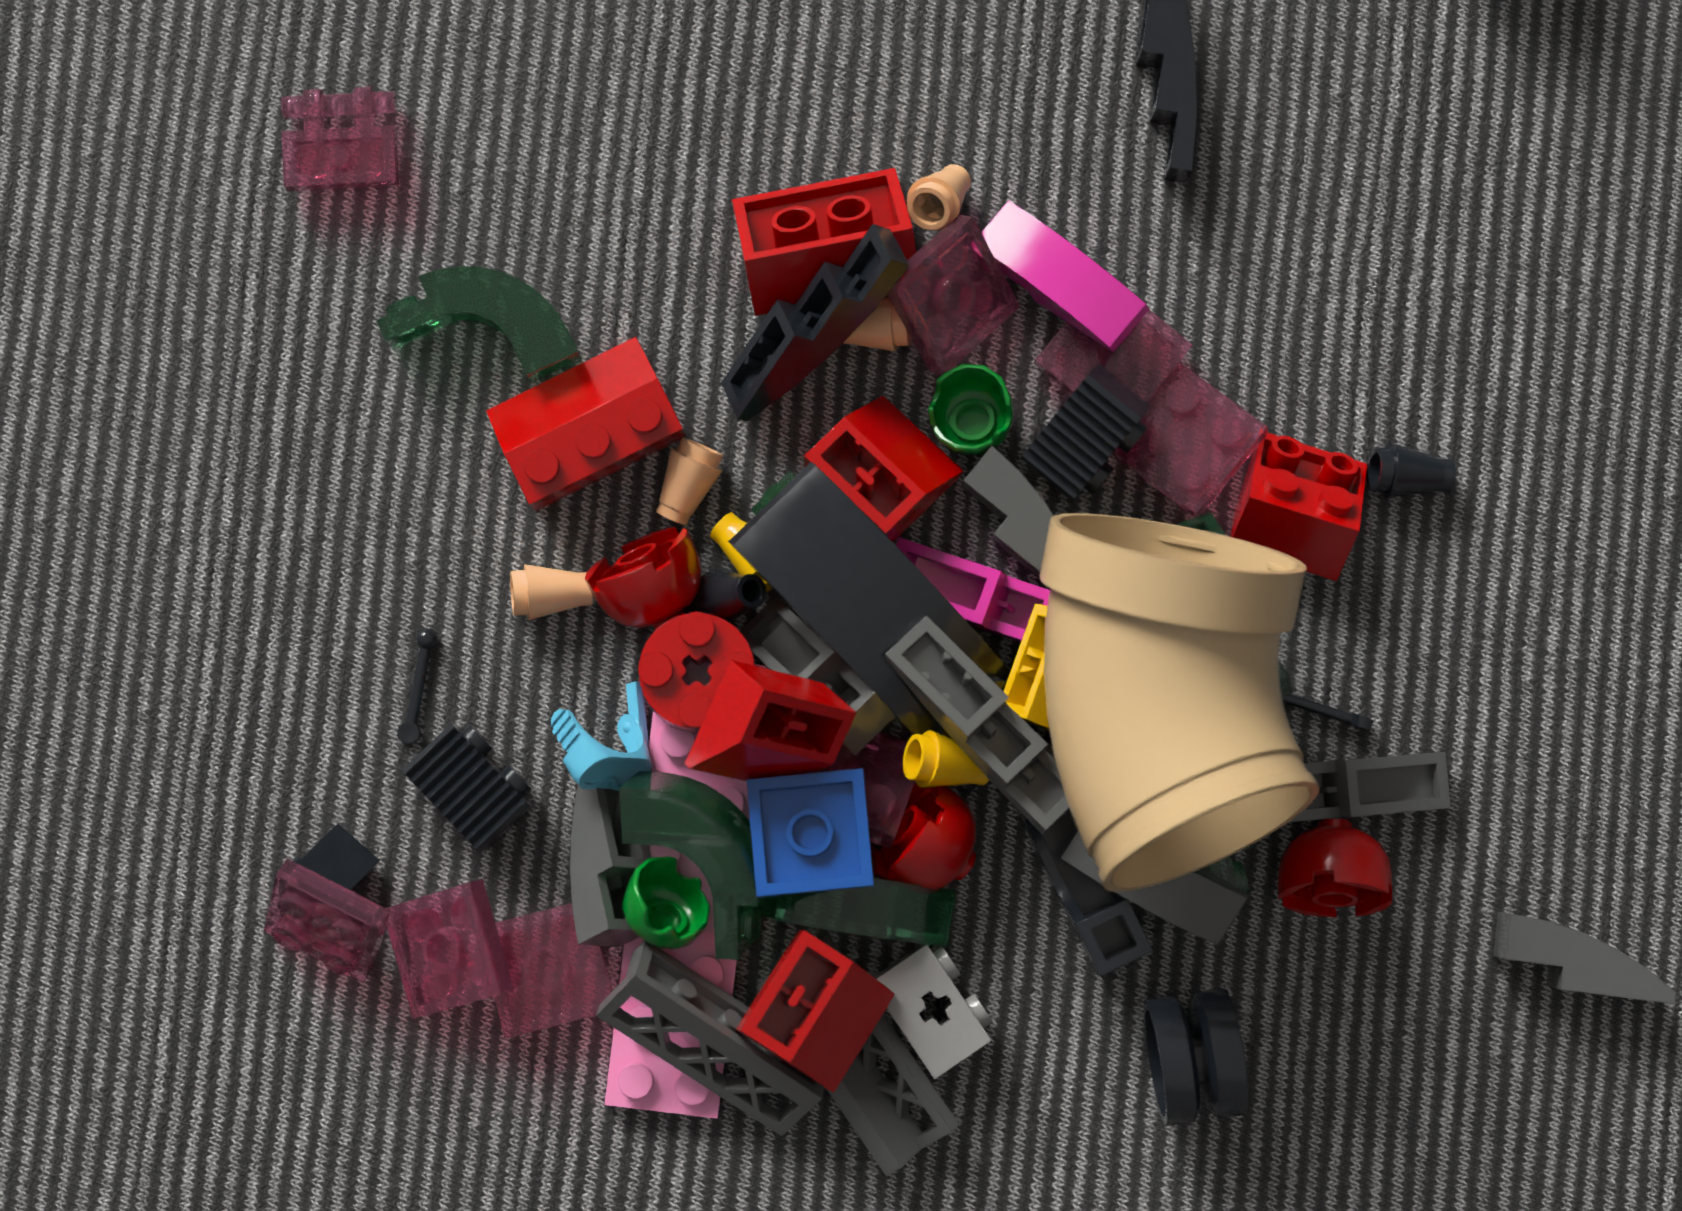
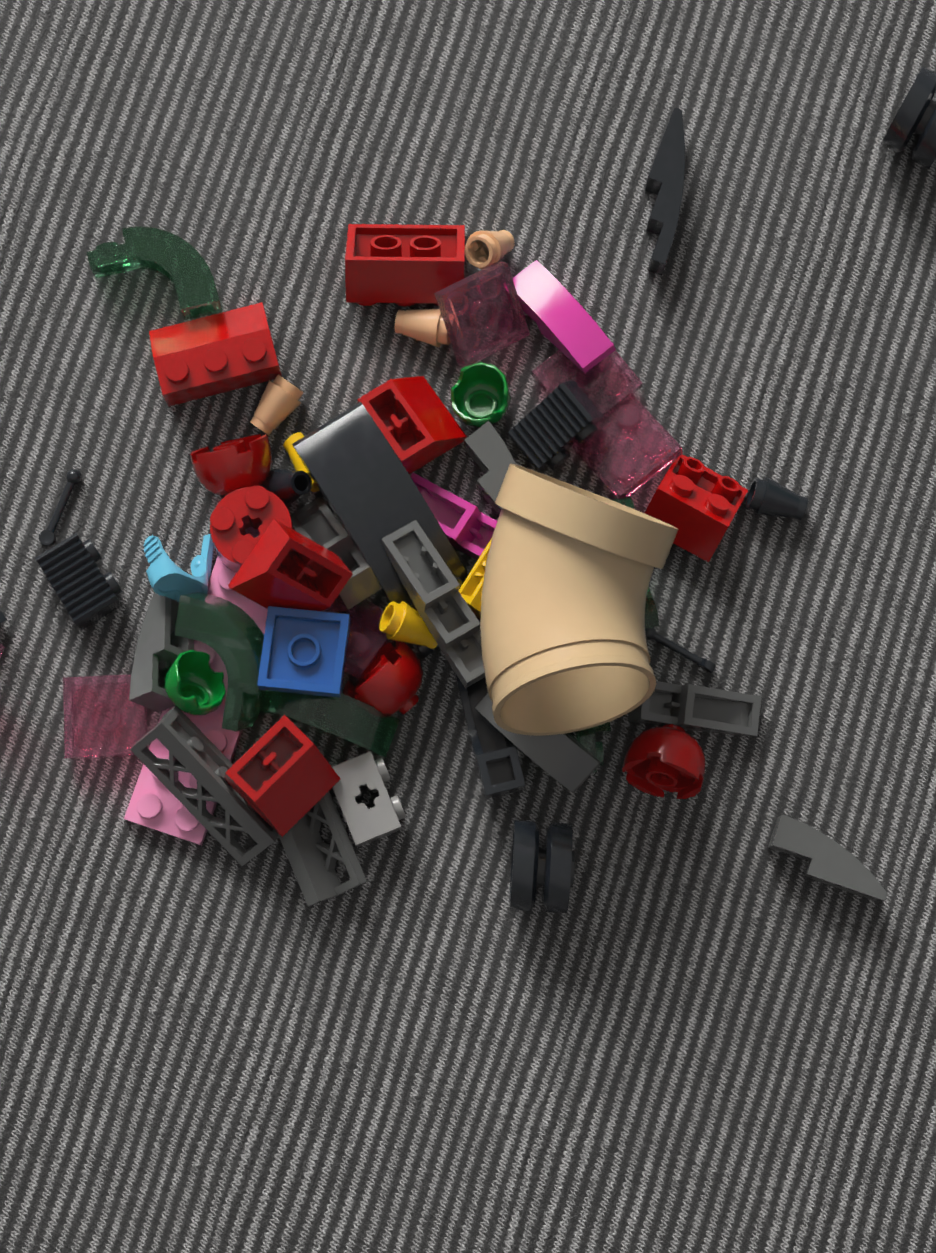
camera: 15 degrees right, 5 degrees down
clear pink plate [281,86,399,191] -> none
clear pink plate [382,879,514,1019] -> none
light nougat cone [510,564,593,621] -> none
black slope [721,224,909,422] -> none

